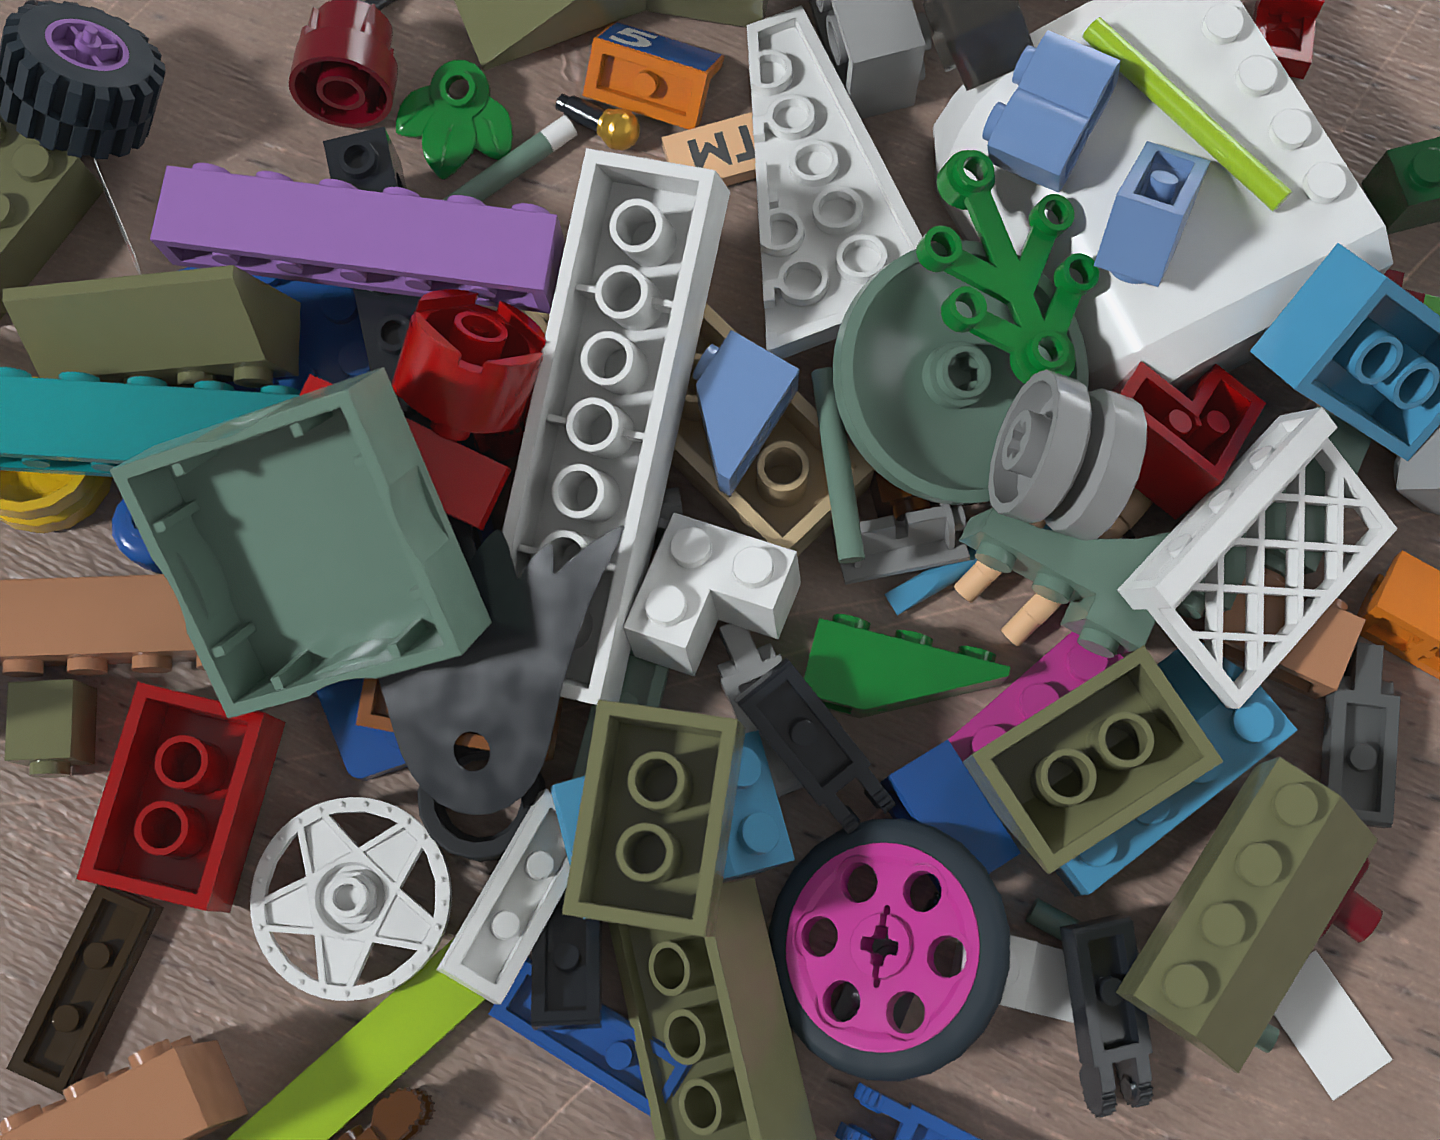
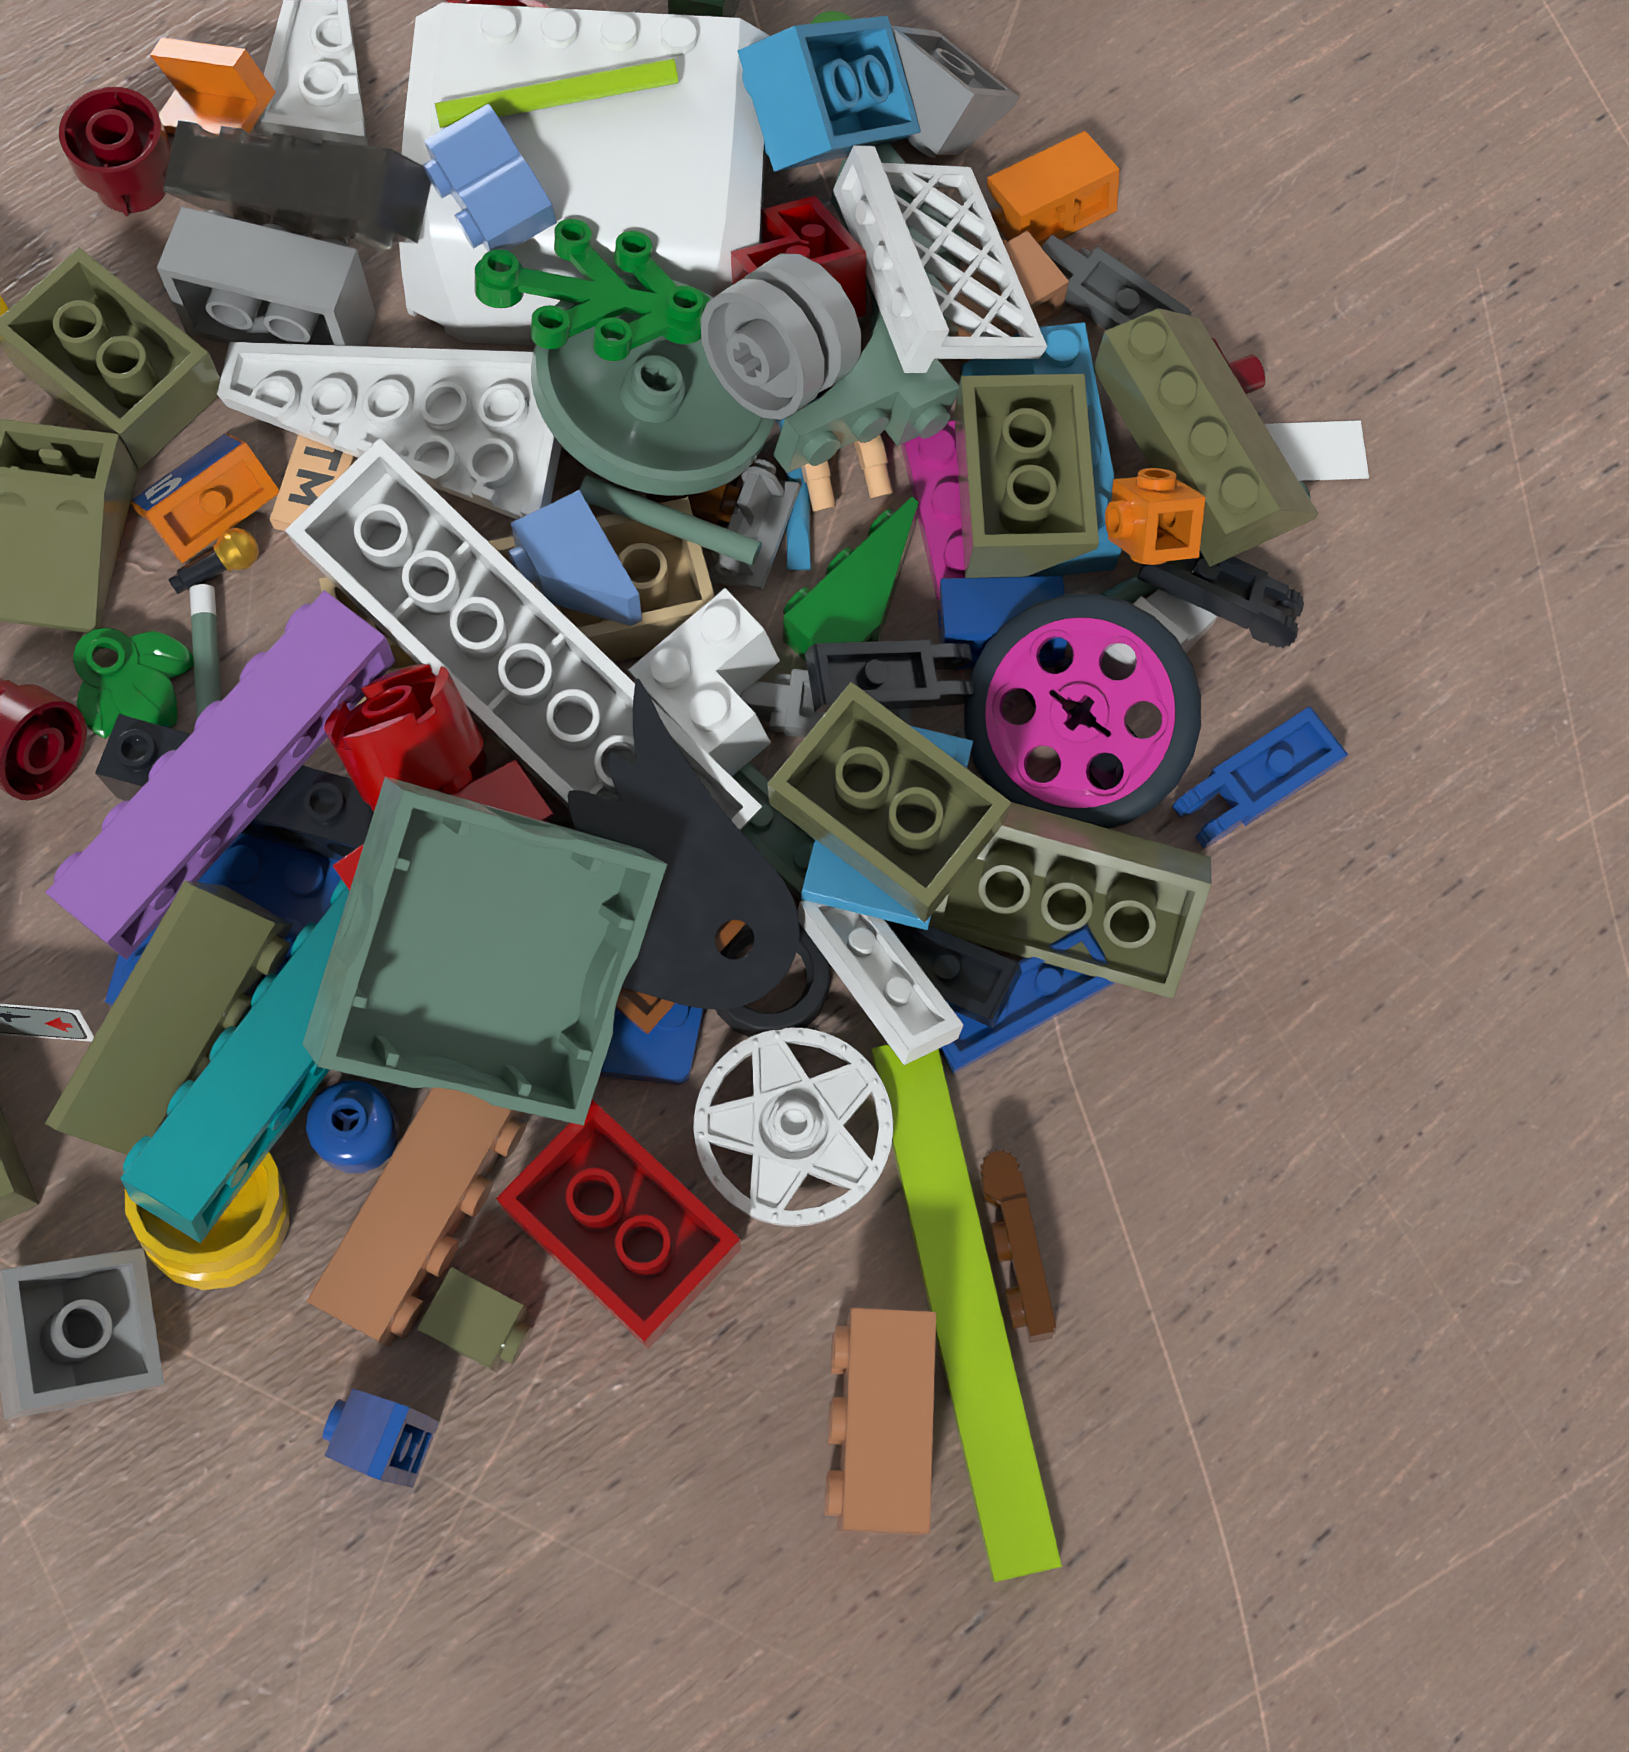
camera: 70 degrees left, 5 degrees down
dark brown tile [6,884,164,1095] -> none
medium blue slope [1094,141,1211,287] -> none
none -> orange brick [1105,468,1206,565]

